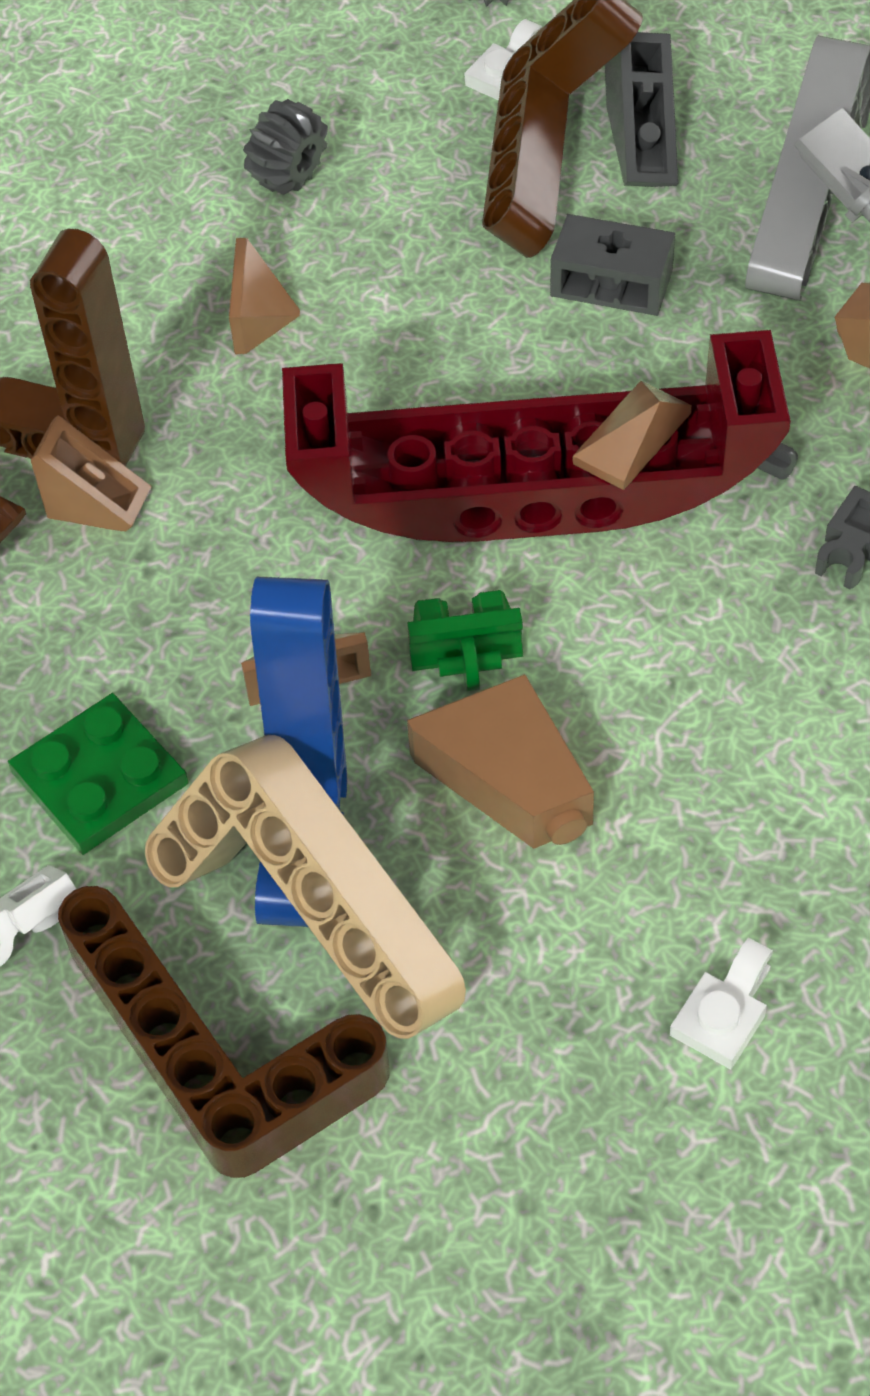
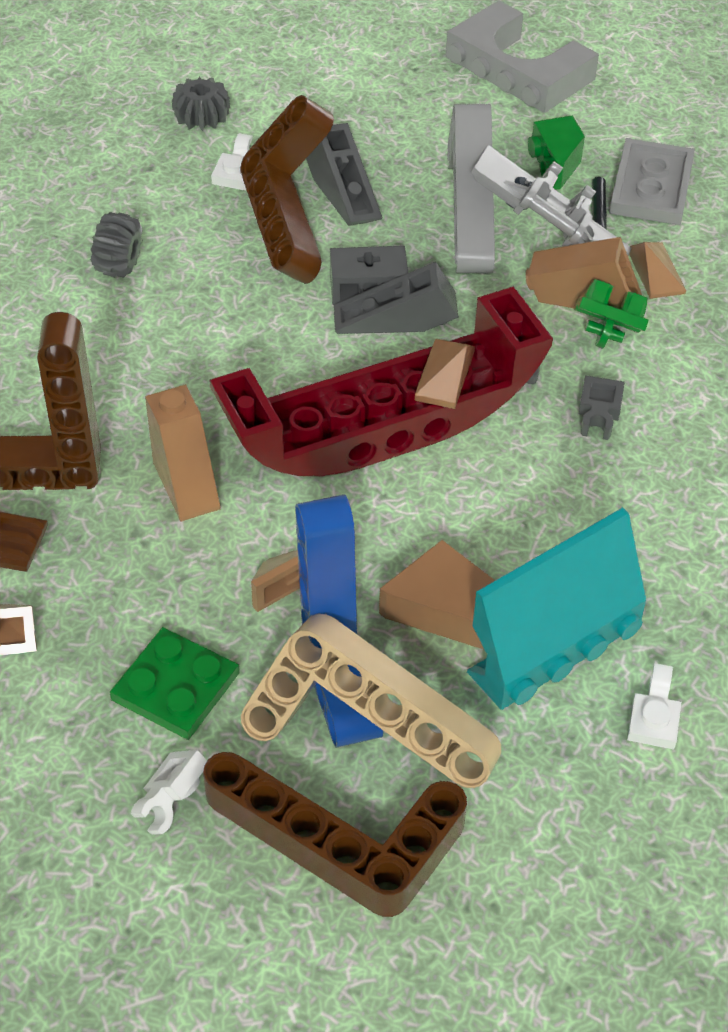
camera: 25 degrees left, 5 degrees down
medium nougat slope [31,415,152,532] -> none
medium nougat slope [229,238,300,354] -> none
green hips [407,590,523,691] -> none
none -> medium nougat slope [145,384,220,522]
none -> dark grey slope [334,261,459,334]
none -> teal piece [467,507,646,710]

